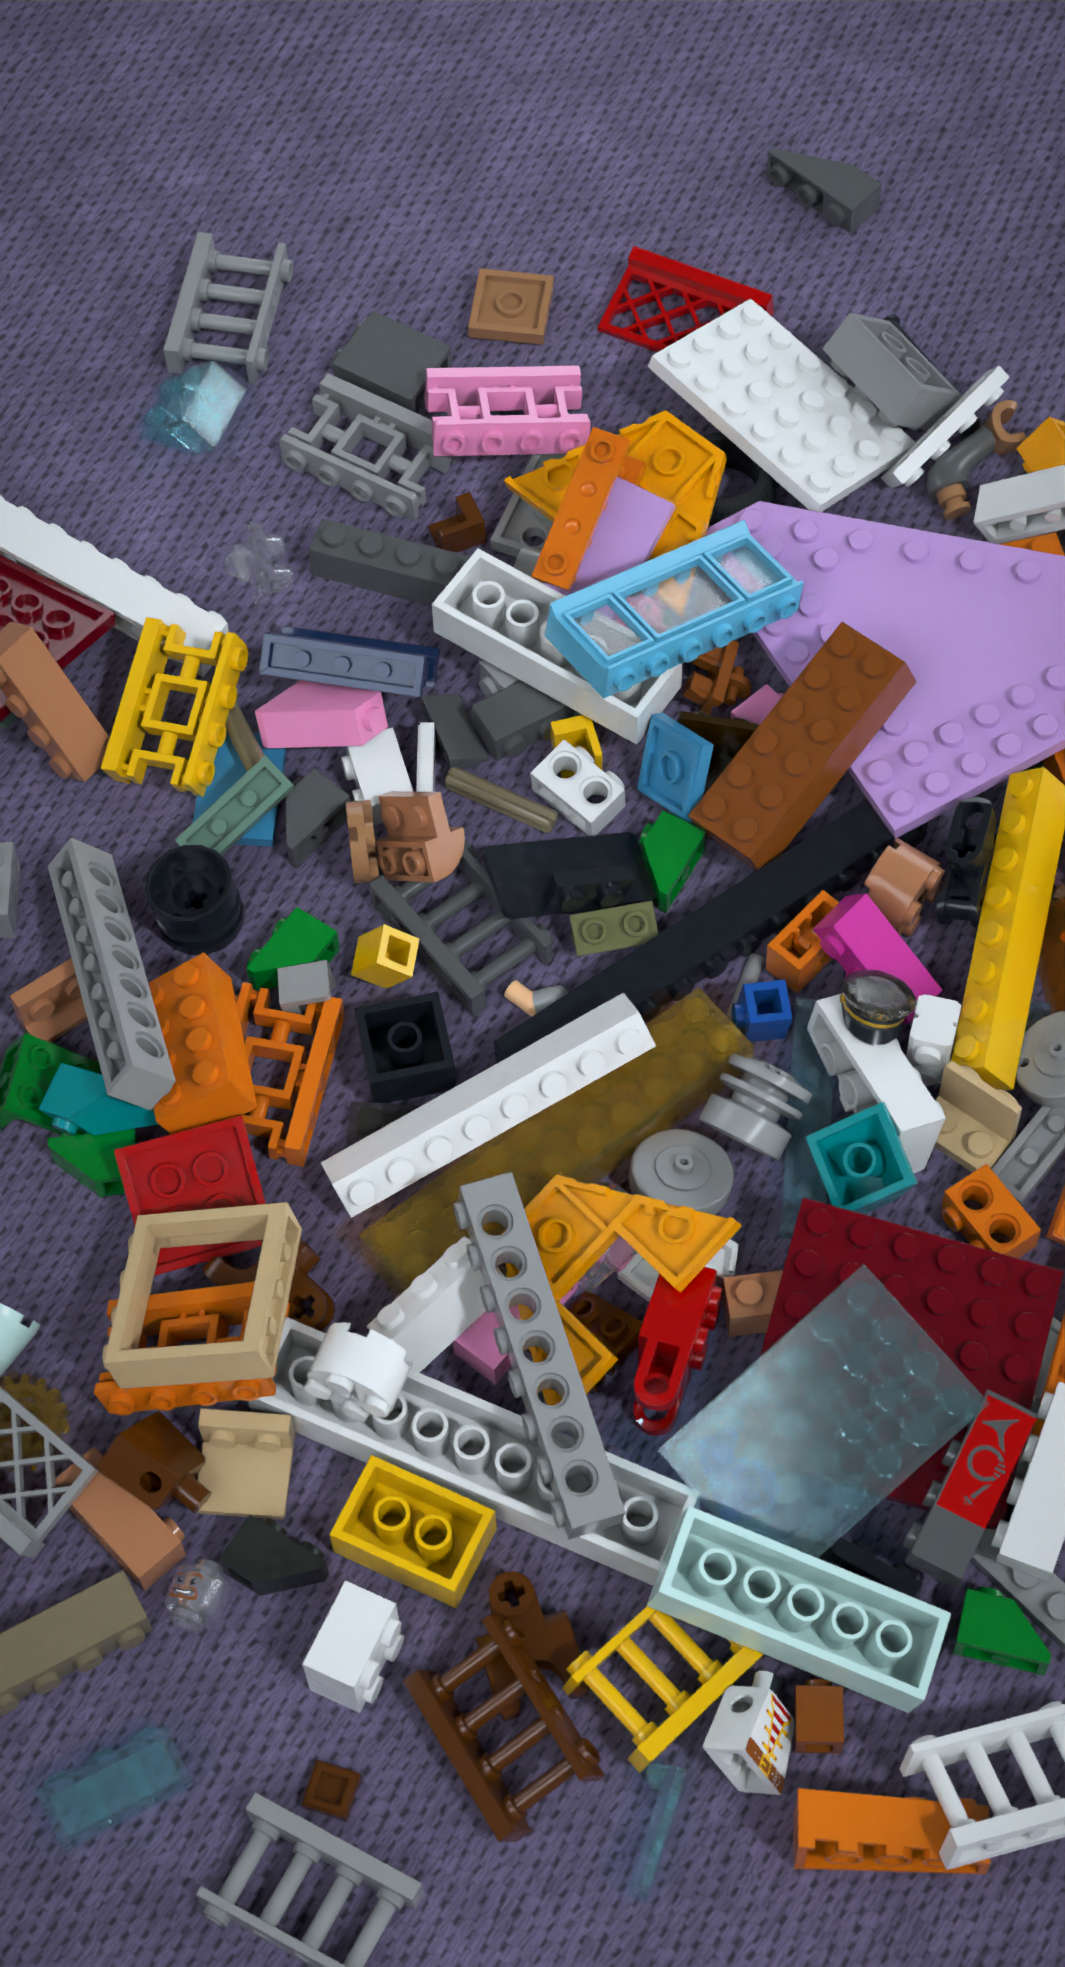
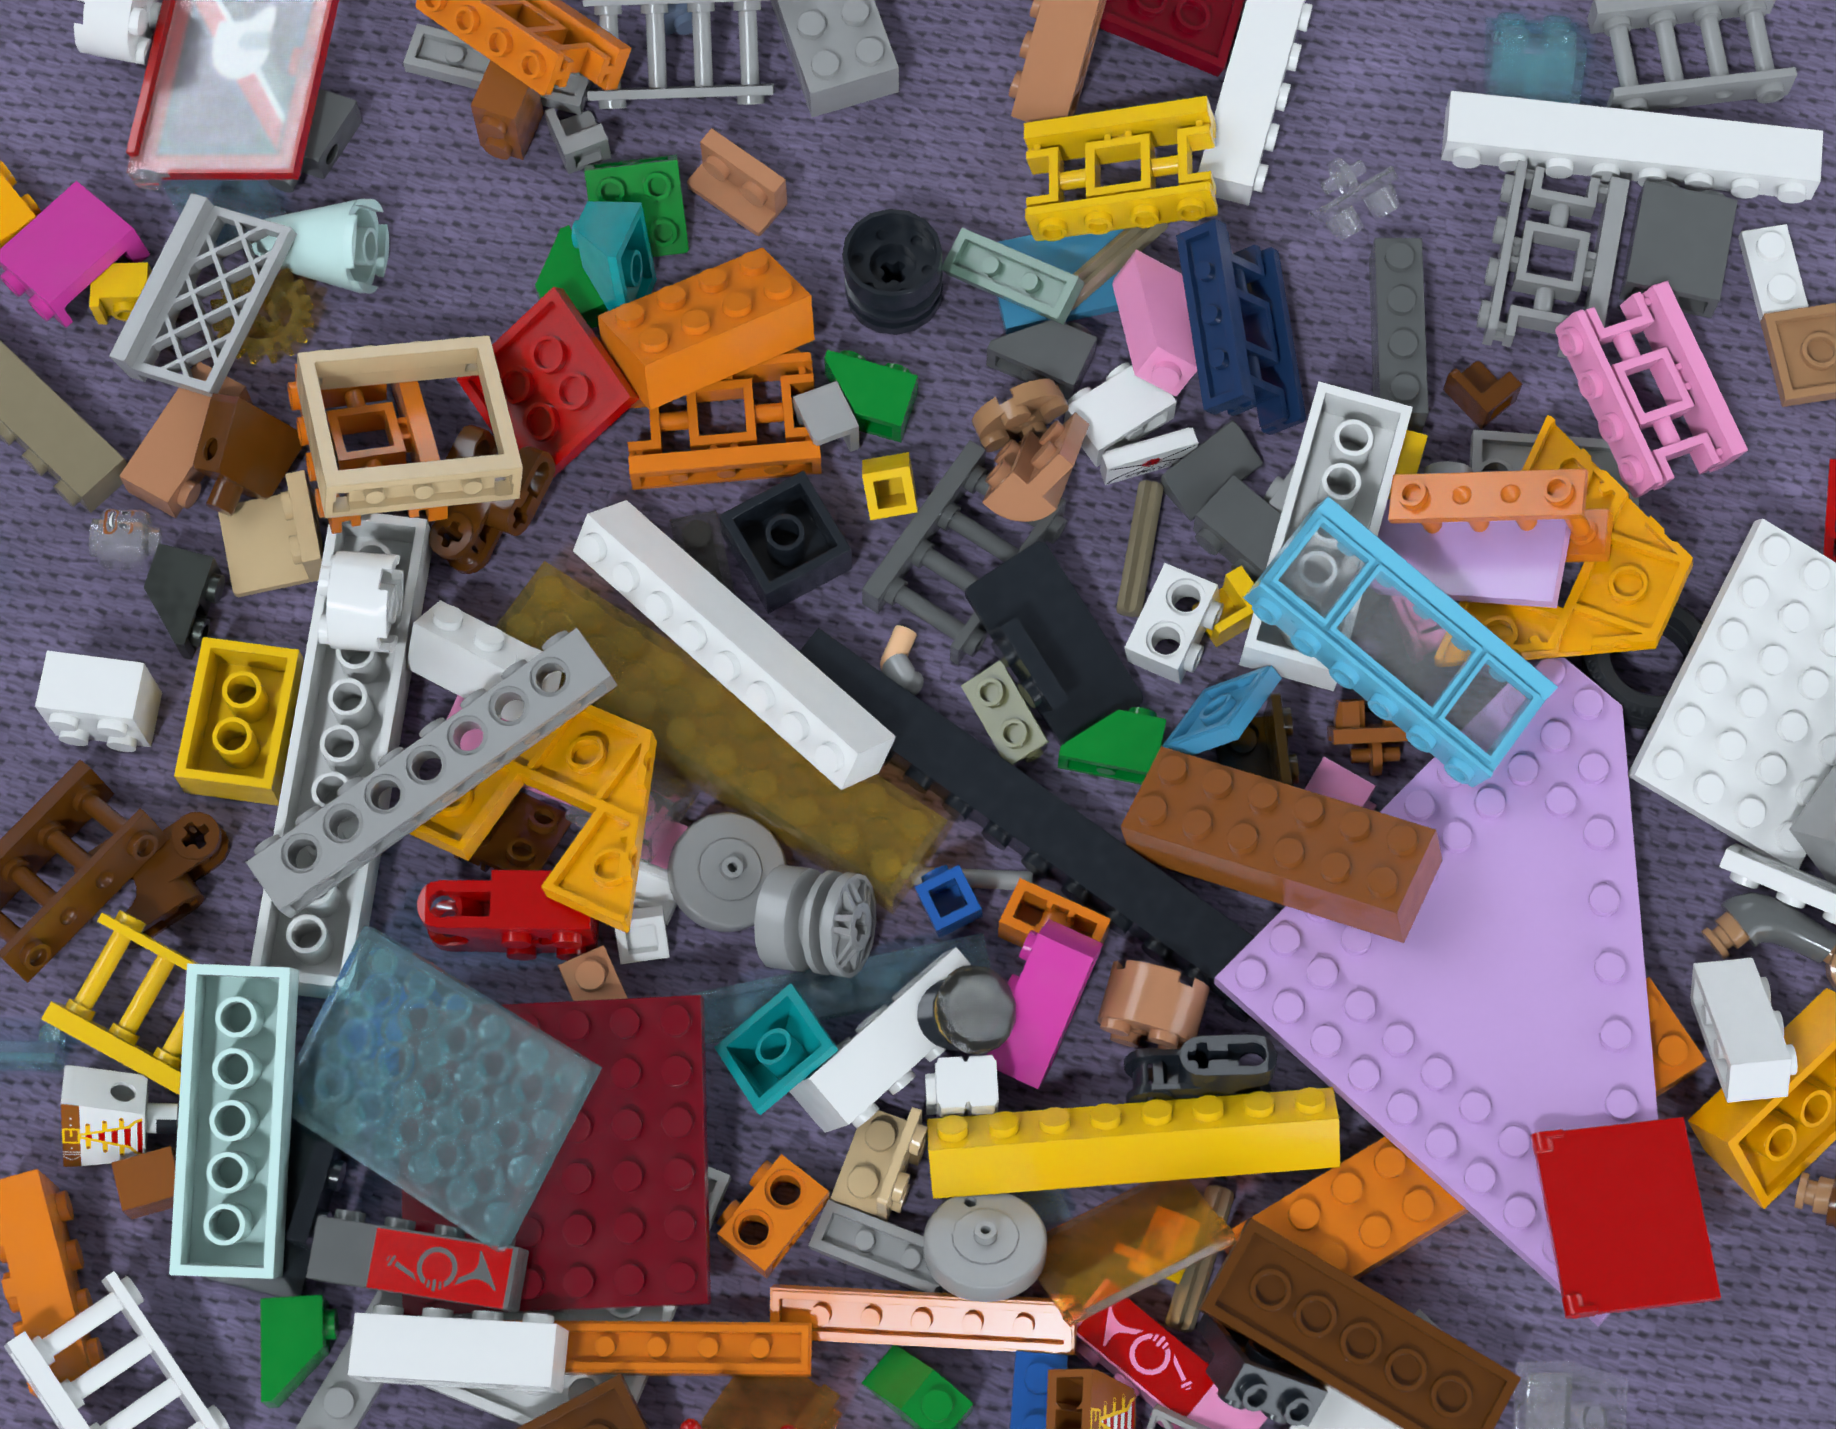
camera: 70 degrees right, 10 degrees up
light grey brick [48,838,176,1111] -> none
none -> white brick [1441,91,1823,204]
none -> white plate [1738,224,1808,321]

